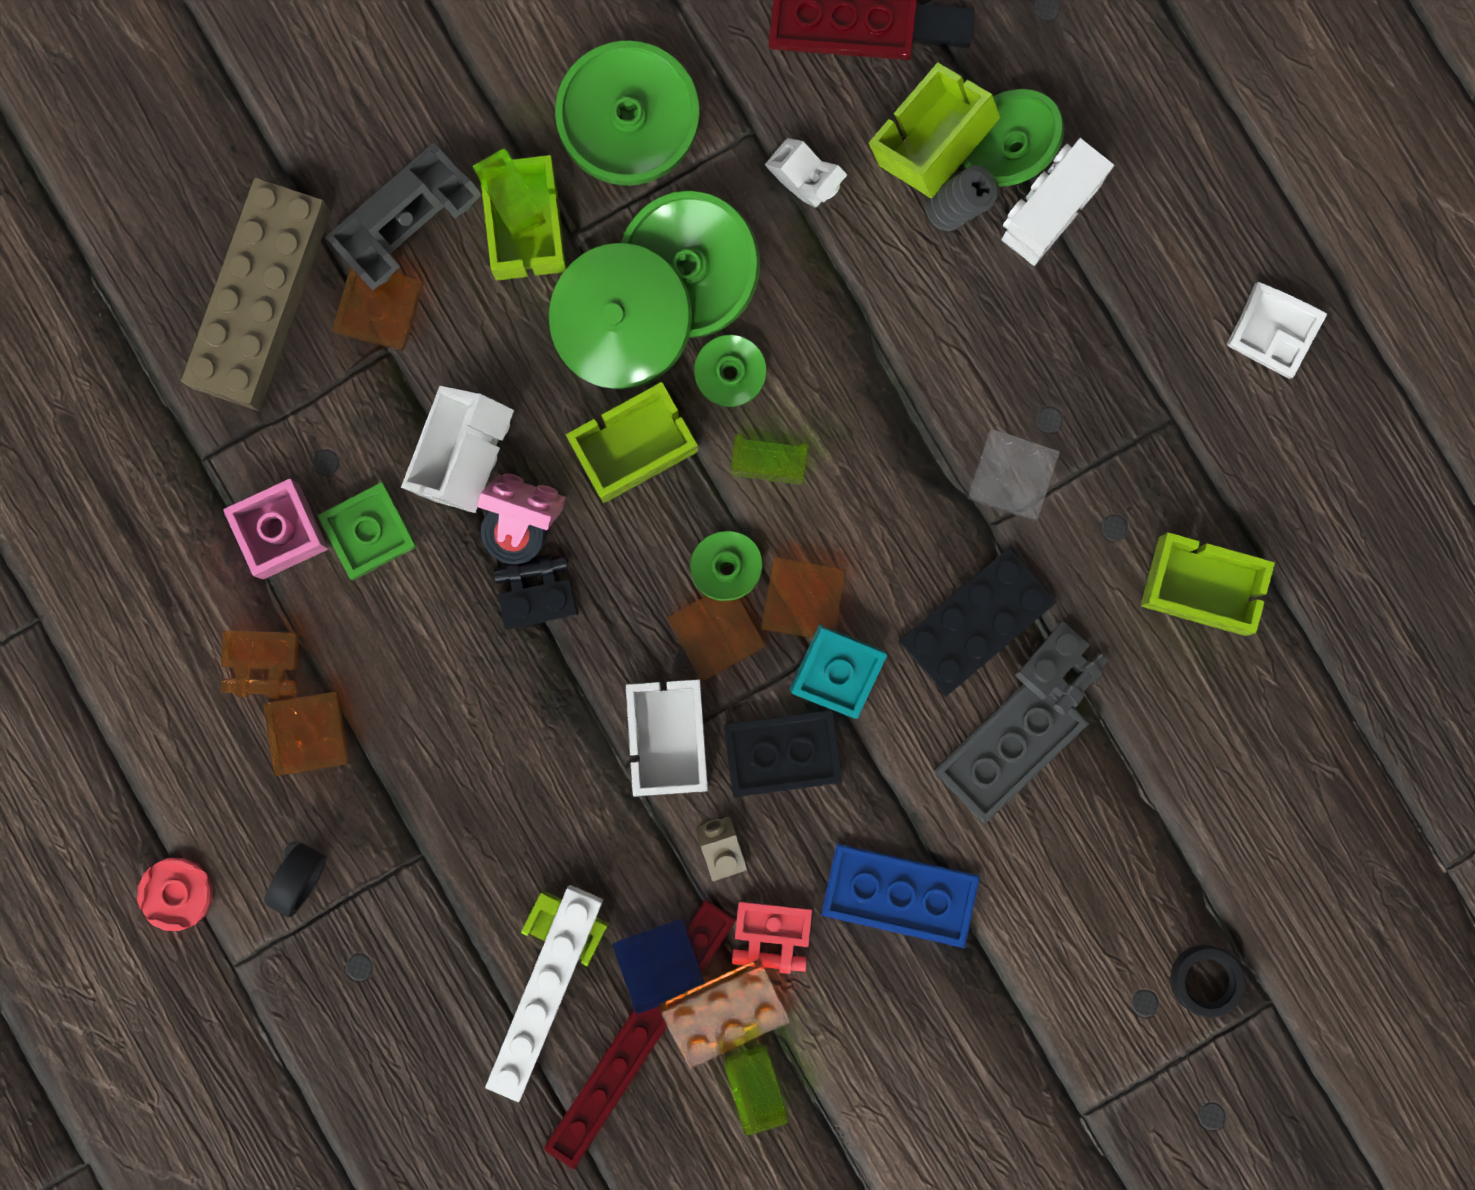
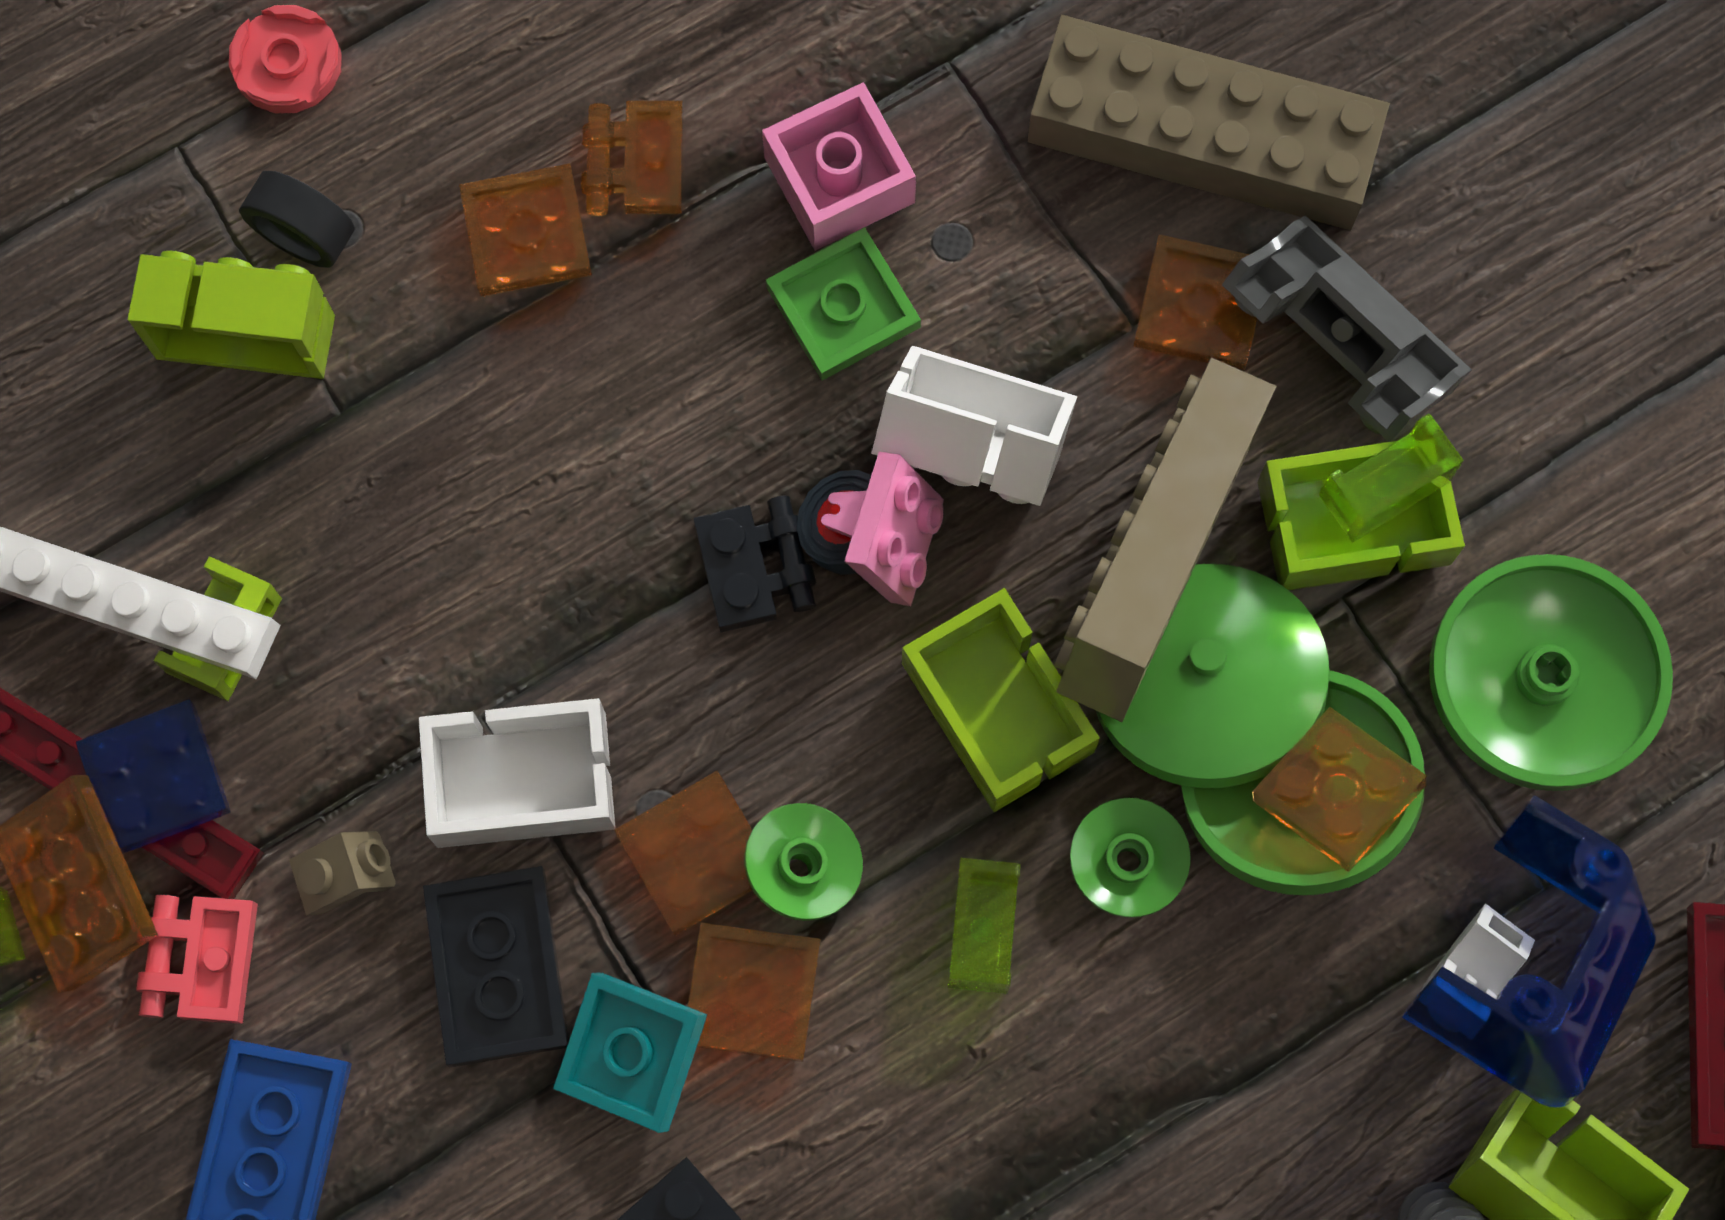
camera: 90 degrees right, 10 degrees down
none -> lime piece [127,251,335,379]
none -> dark tan brick [1054,357,1277,722]
none -> clear orange plate [1252,707,1427,872]
none -> clear blue windscreen [1402,795,1656,1108]

